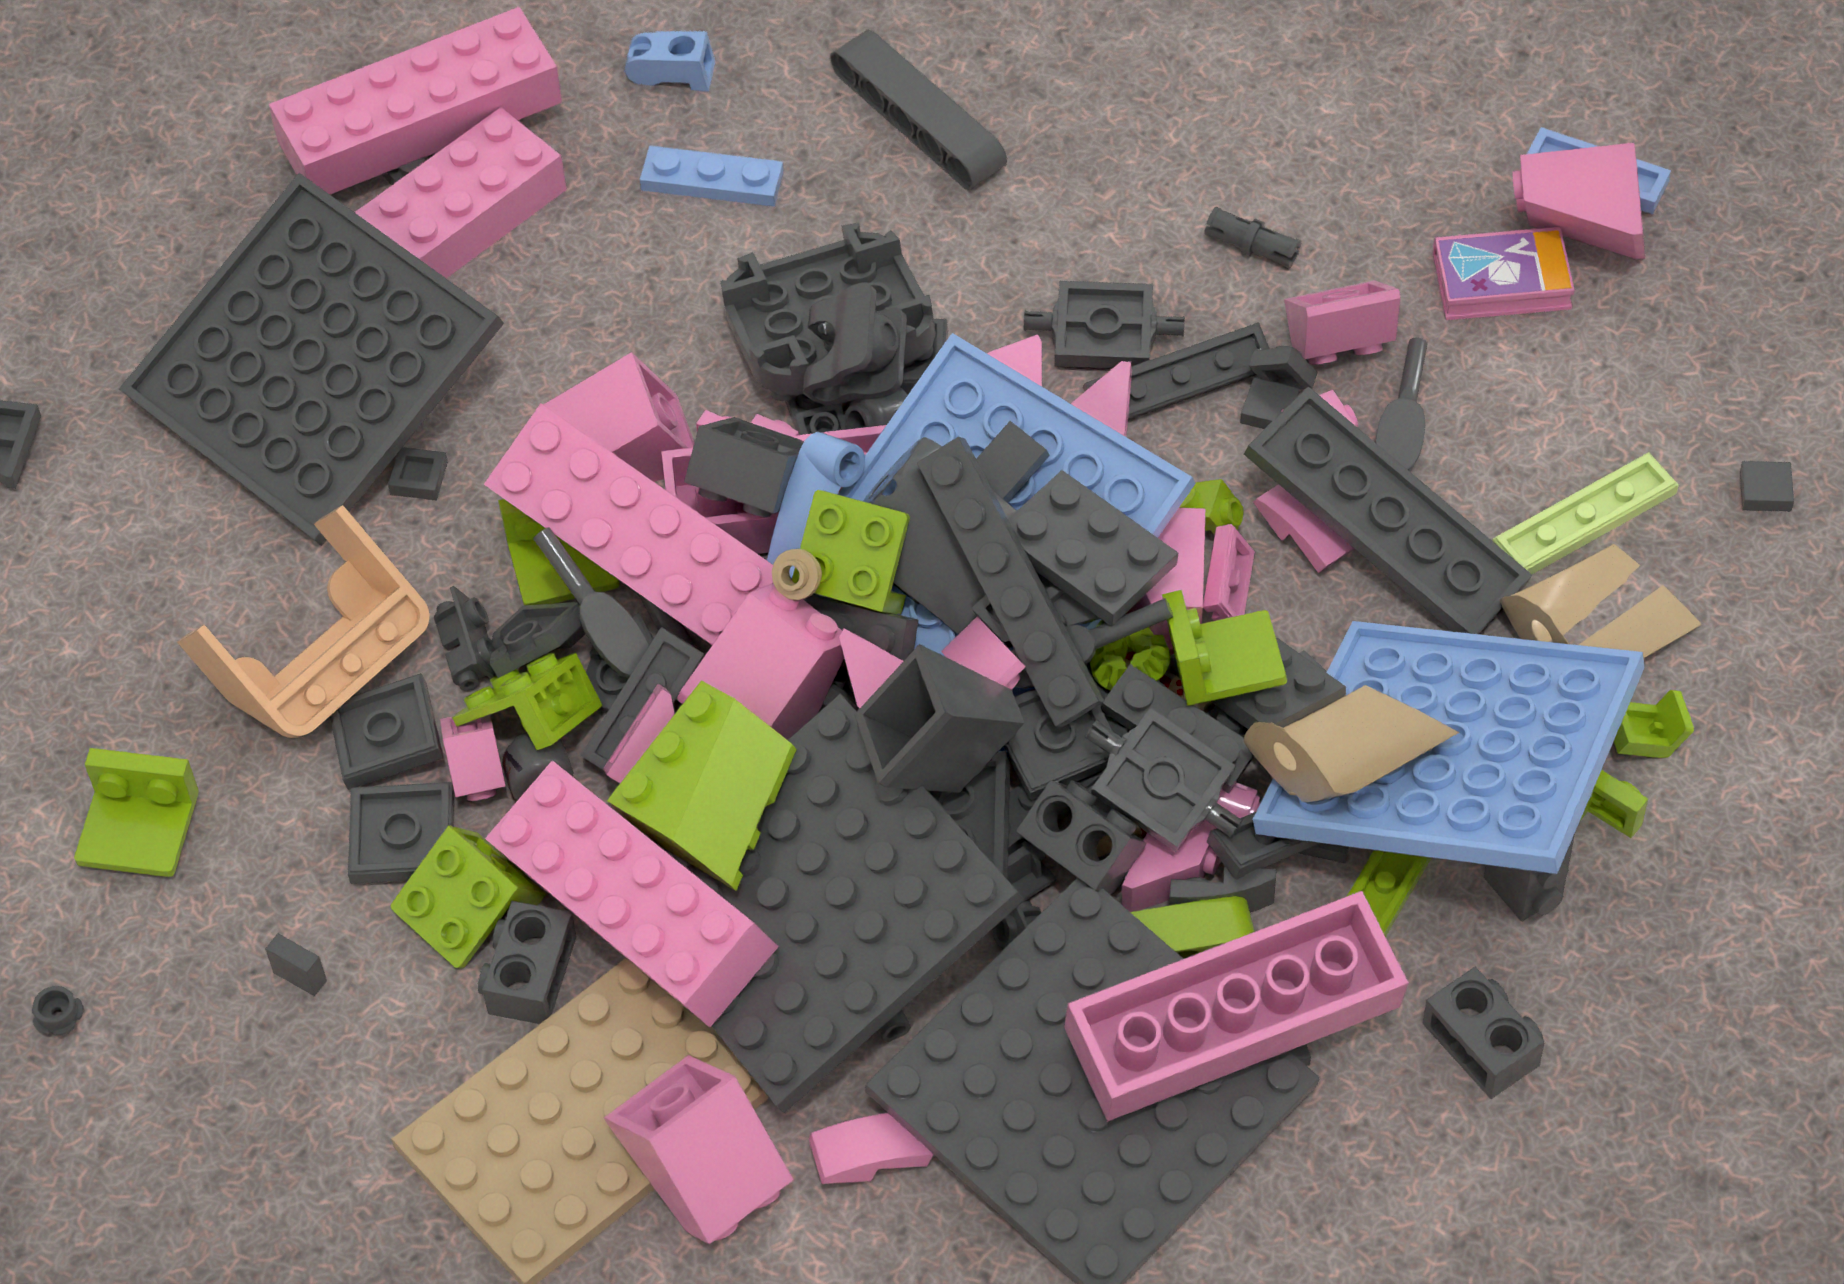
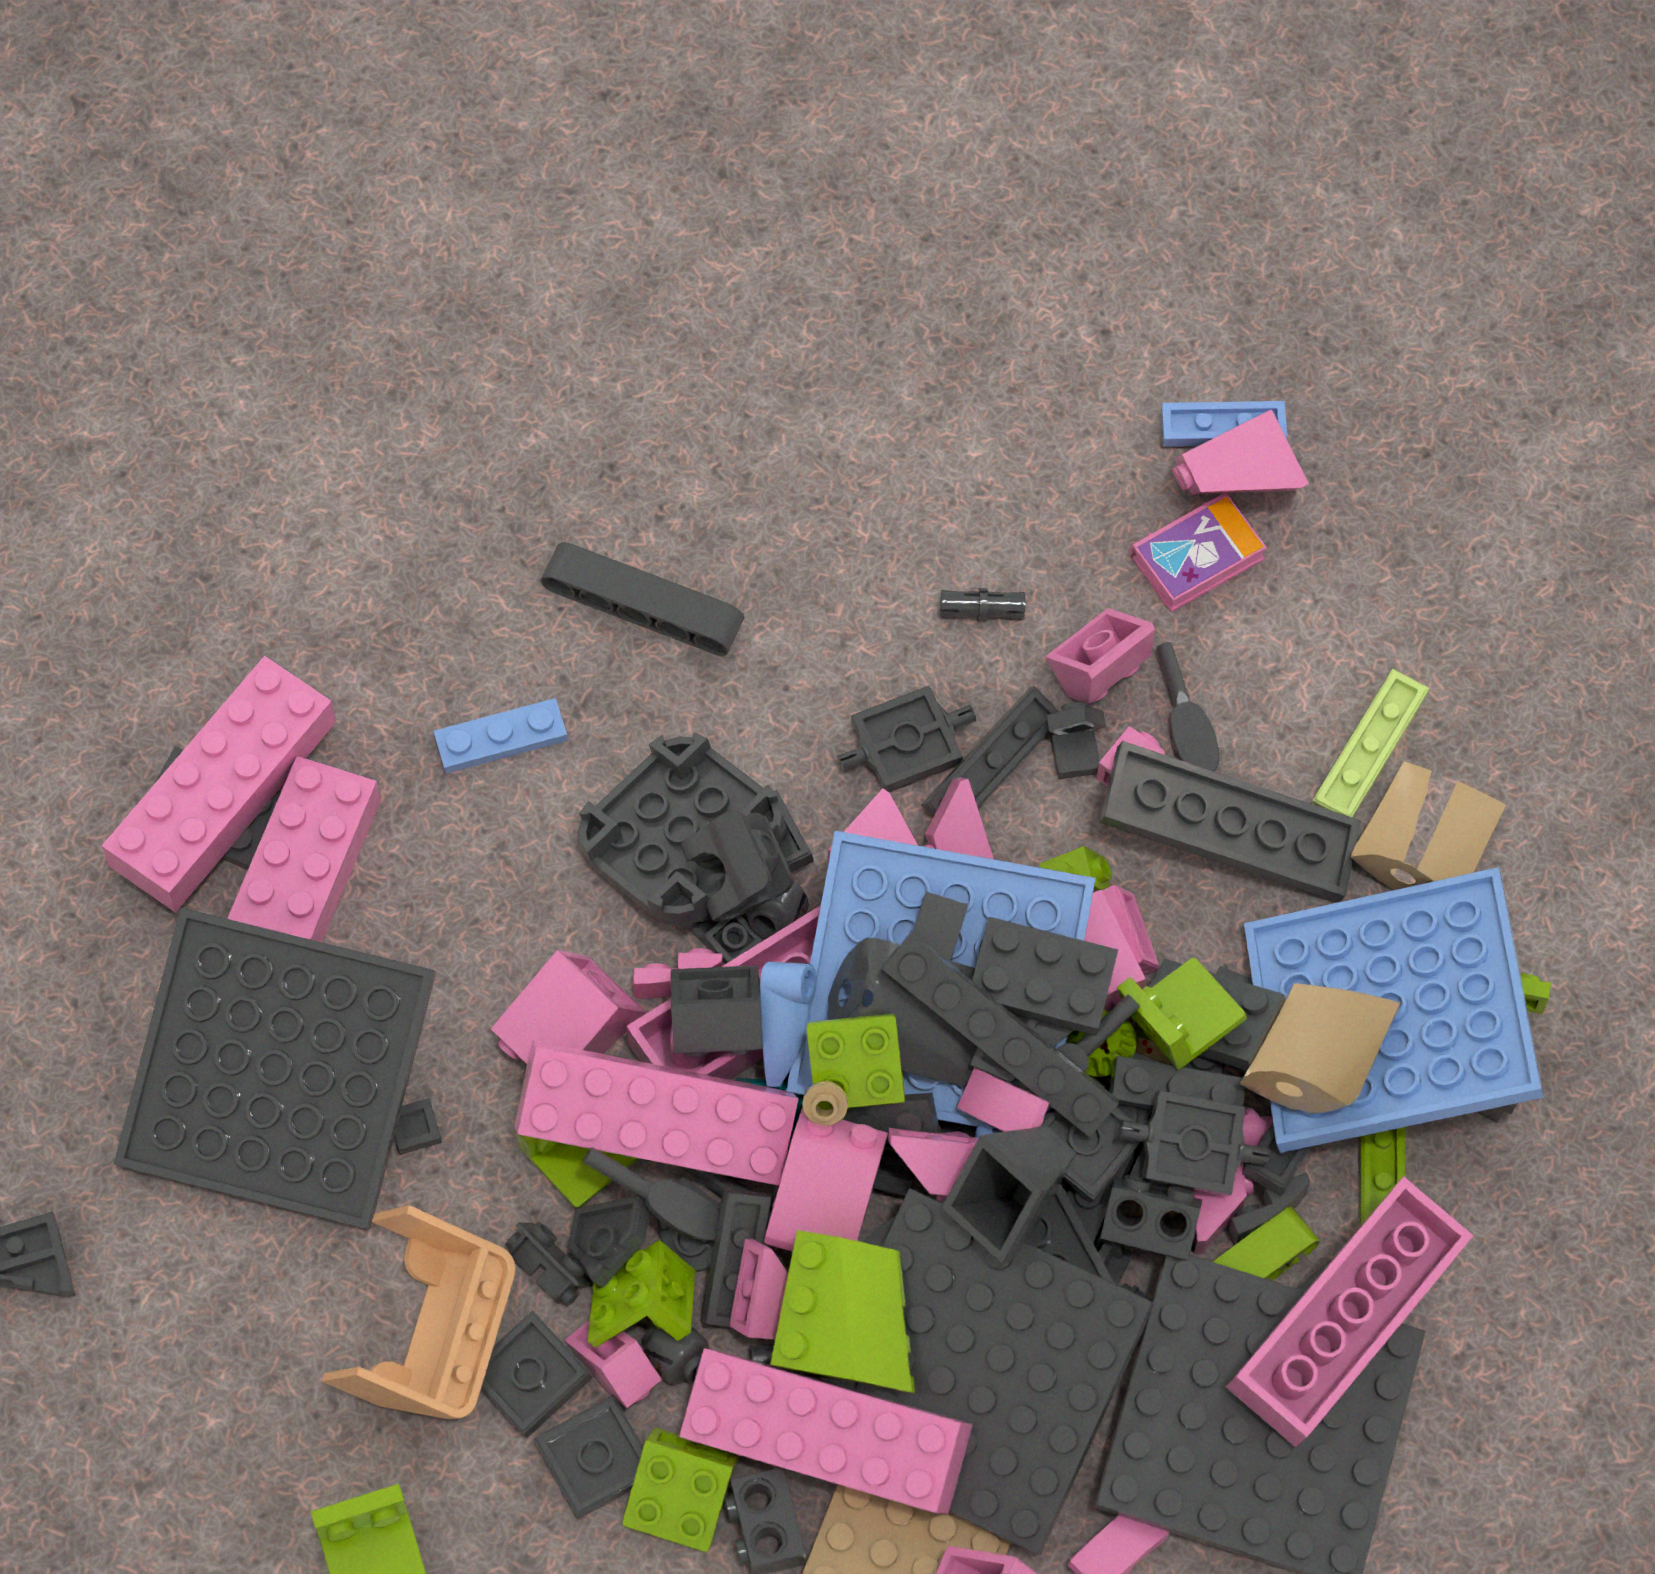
camera: 30 degrees left, 10 degrees up
light blue leg [625,31,715,92] -> none
bright pink slope [1253,484,1354,573] -> none
dark grey brick [1423,966,1545,1099] -> none
lime bracket [1614,690,1694,758] -> none
dark grey tile [1740,461,1794,512] -> none

